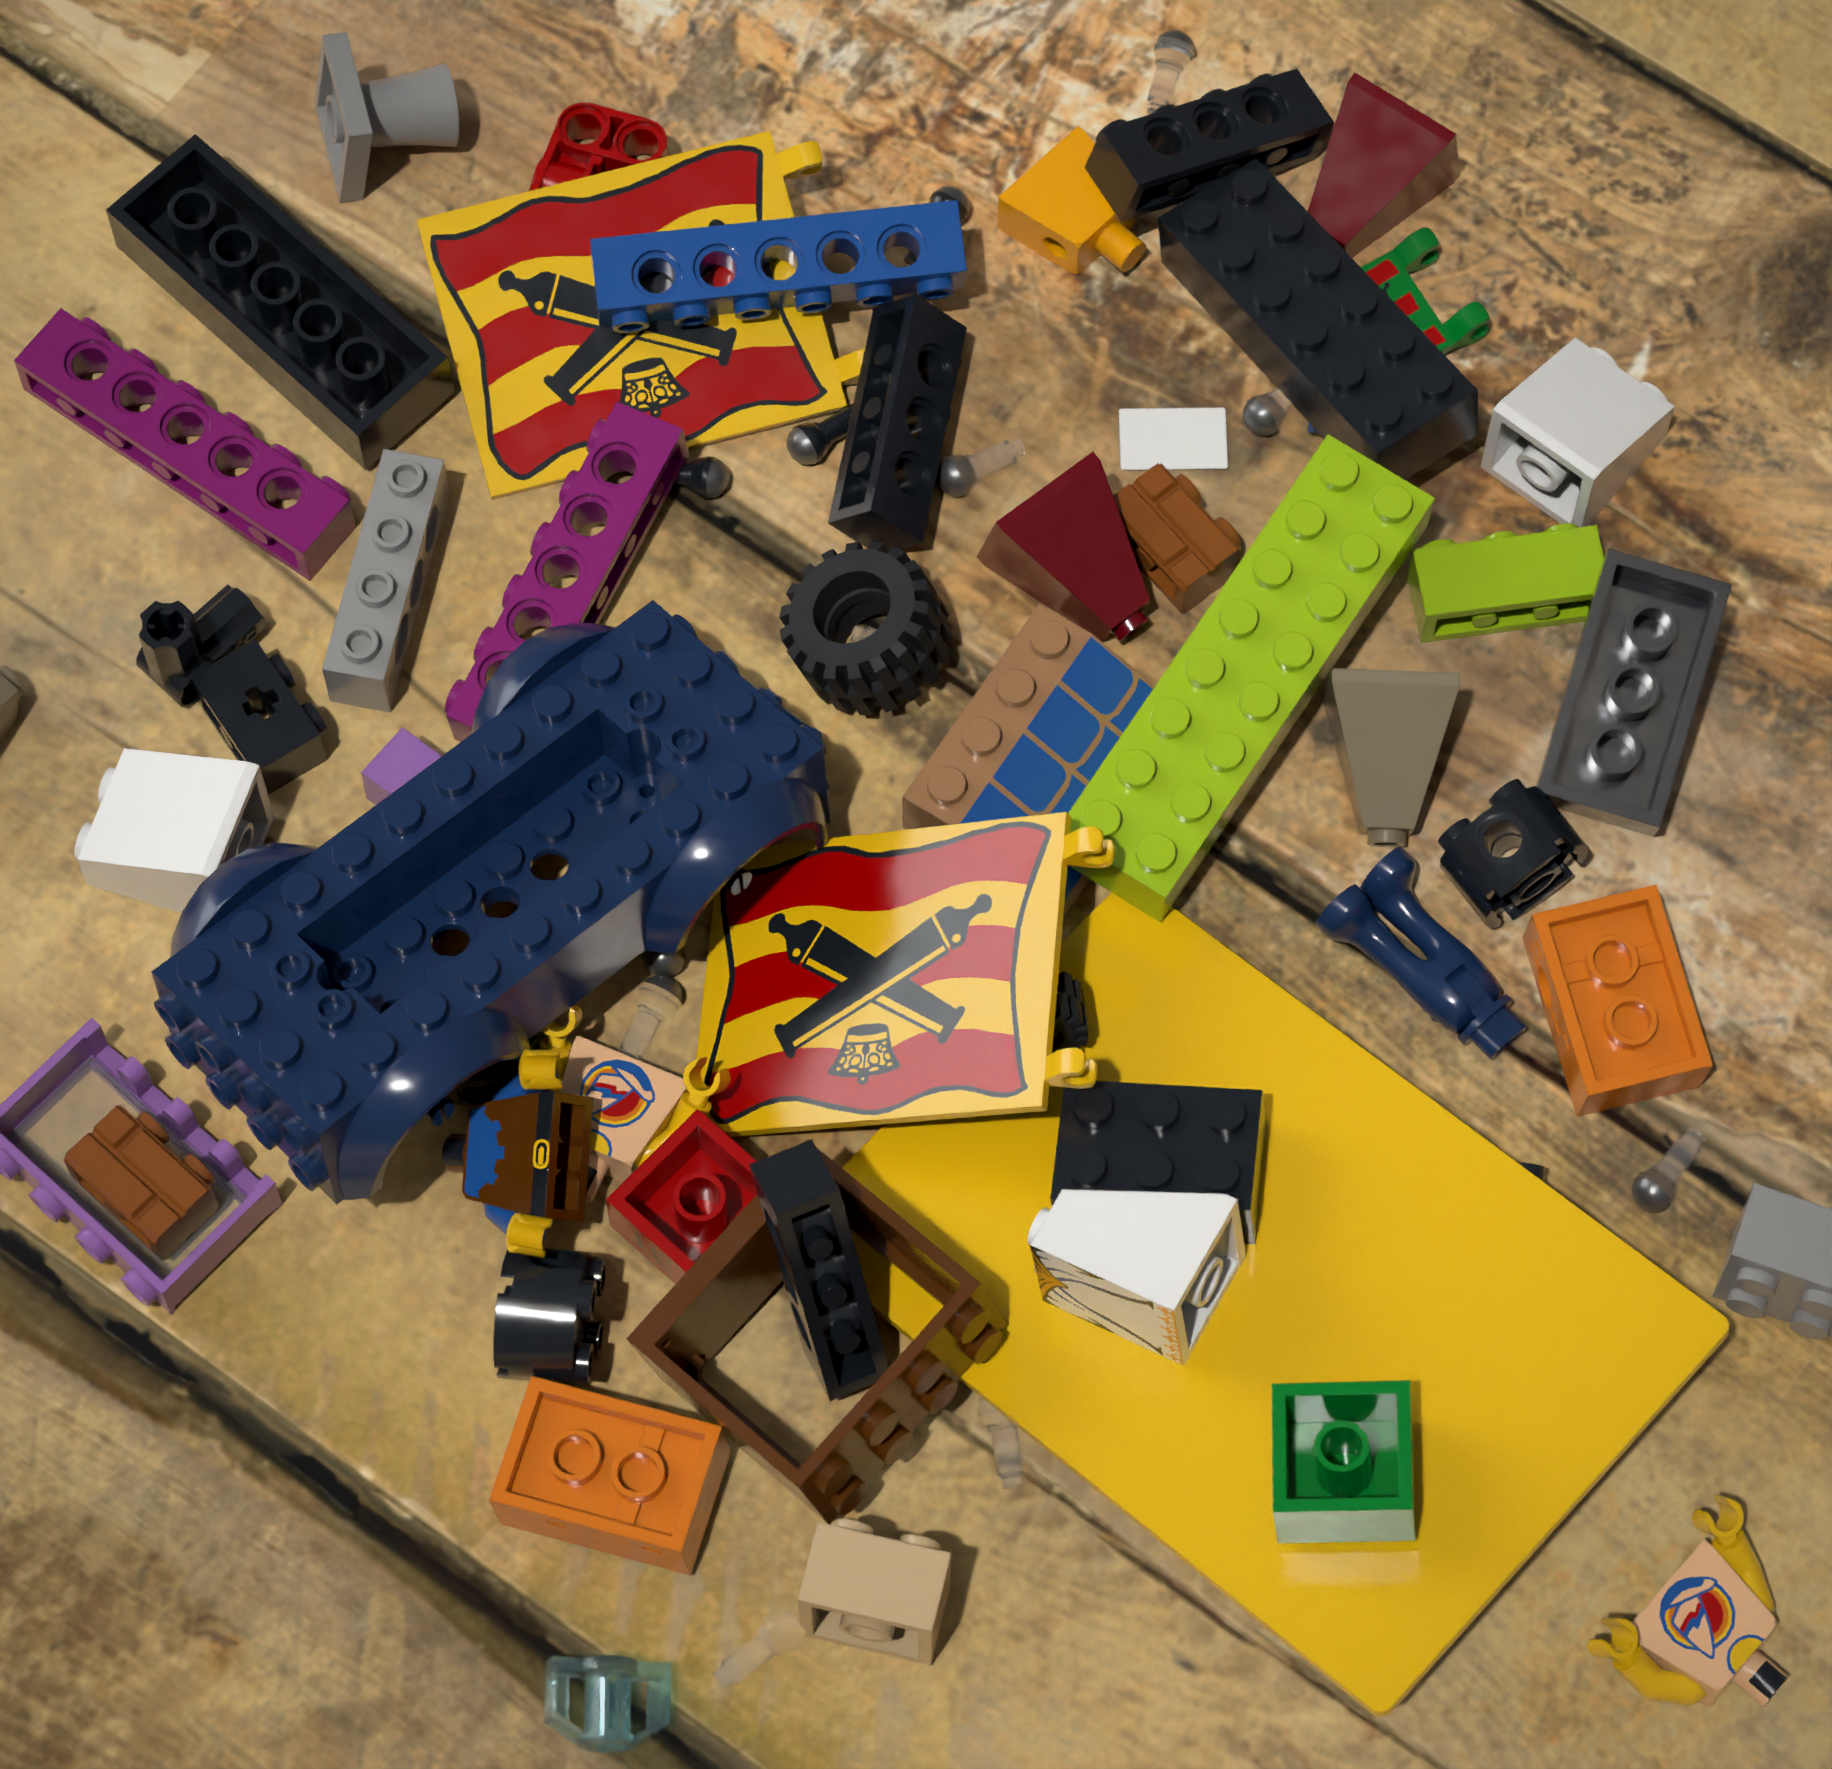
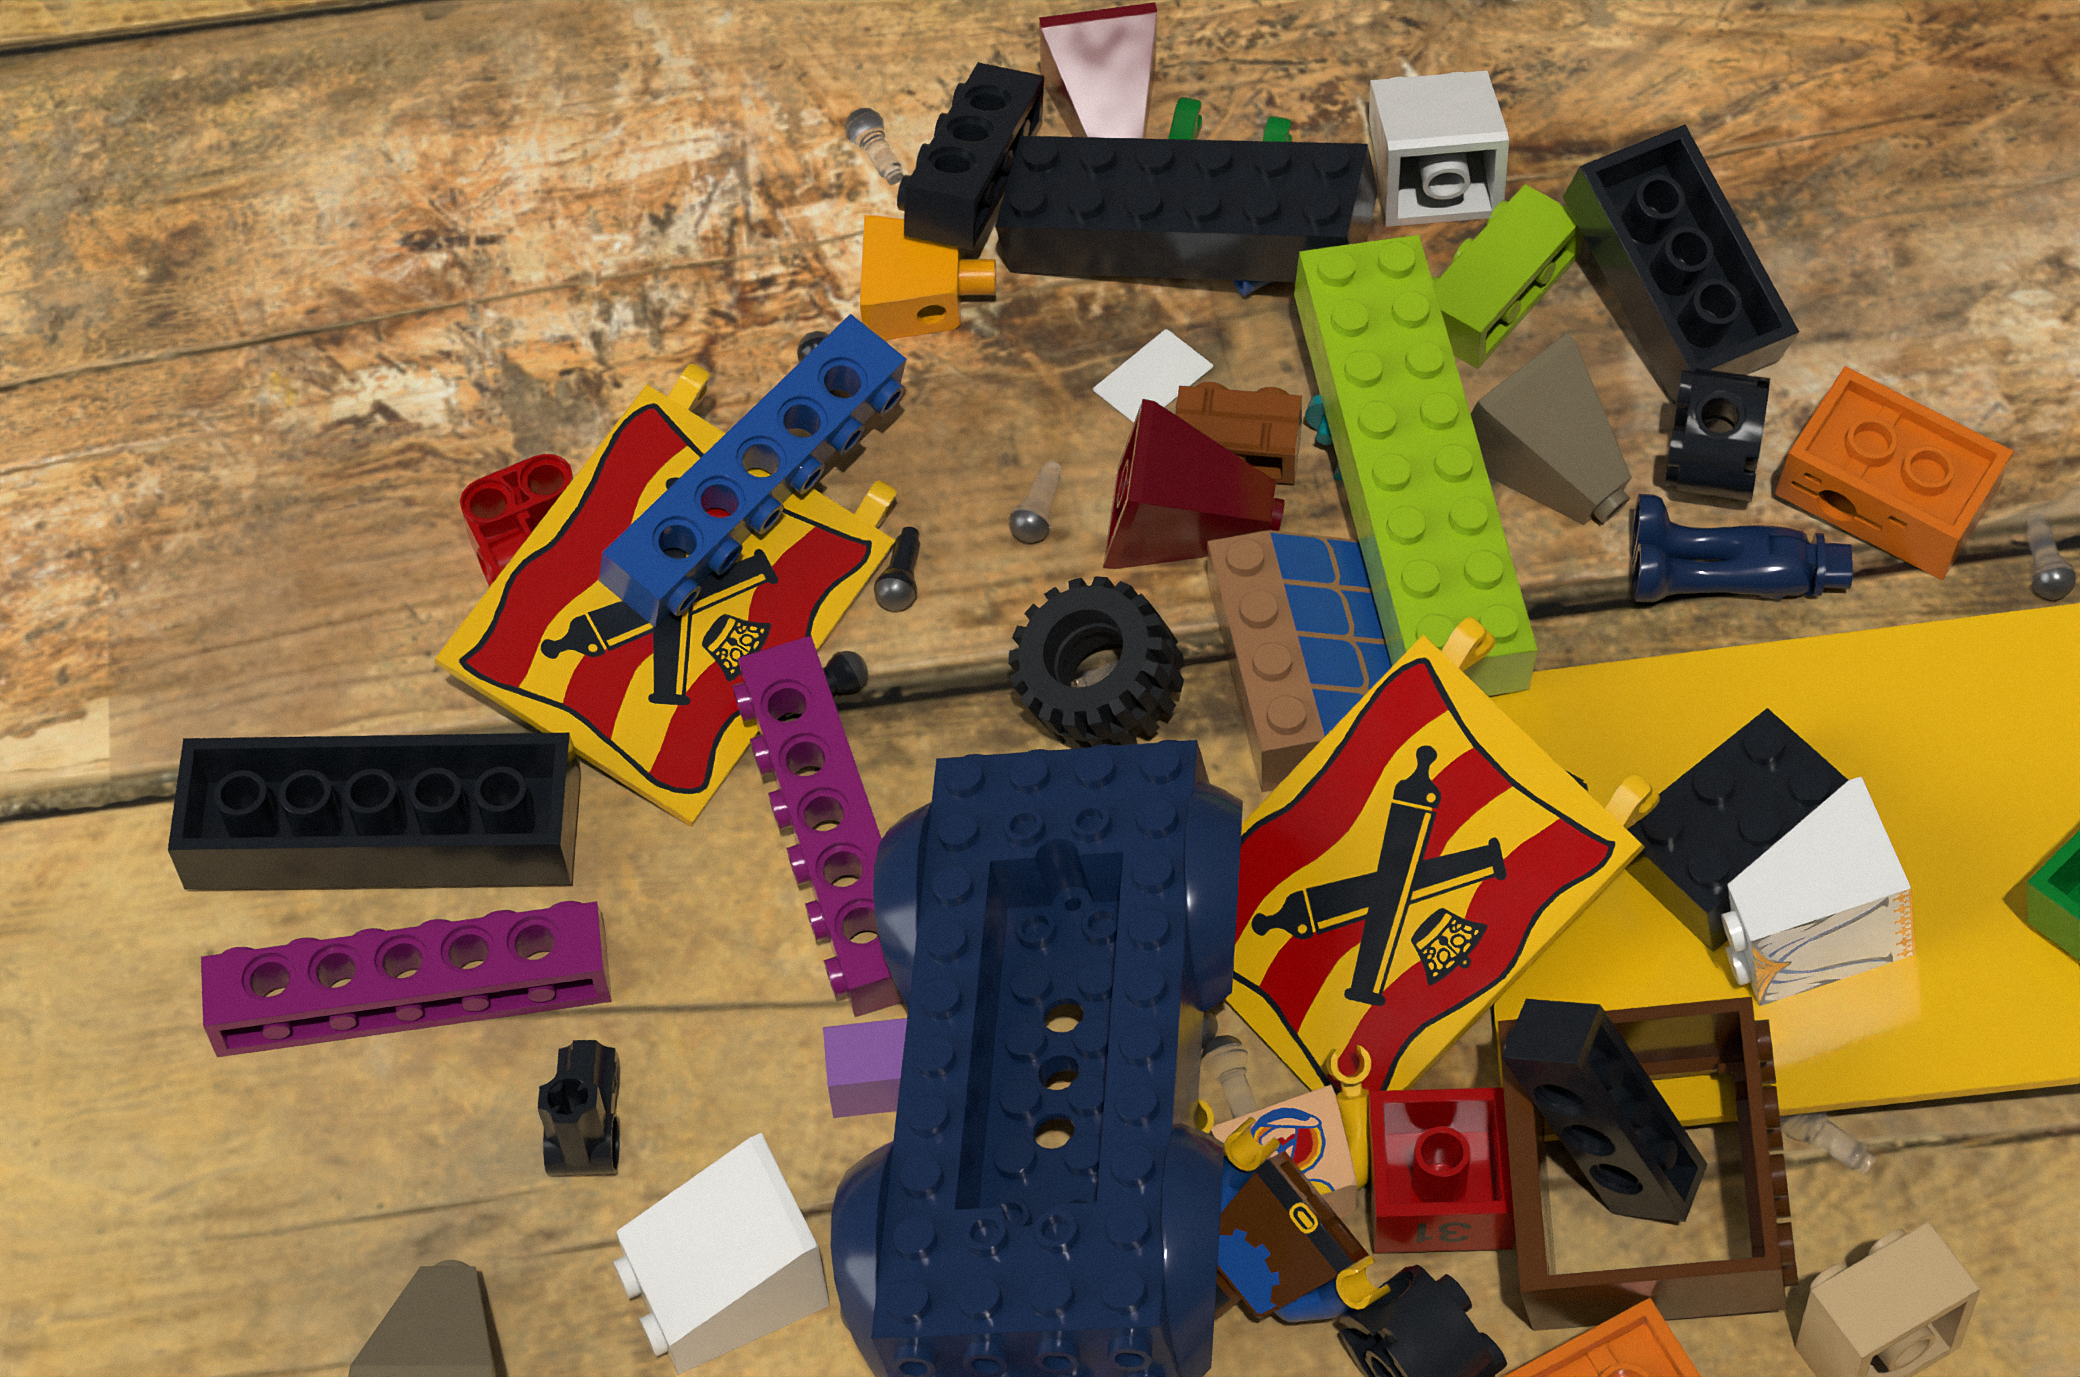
camera: 40 degrees left, 10 degrees down
black brick [190,639,328,795] -> none
light grey plant [314,32,459,203] -> none
light grey brick [322,449,450,713] -> none
black brick [828,294,967,551] -> none
piece [1242,387,1293,436] -> none

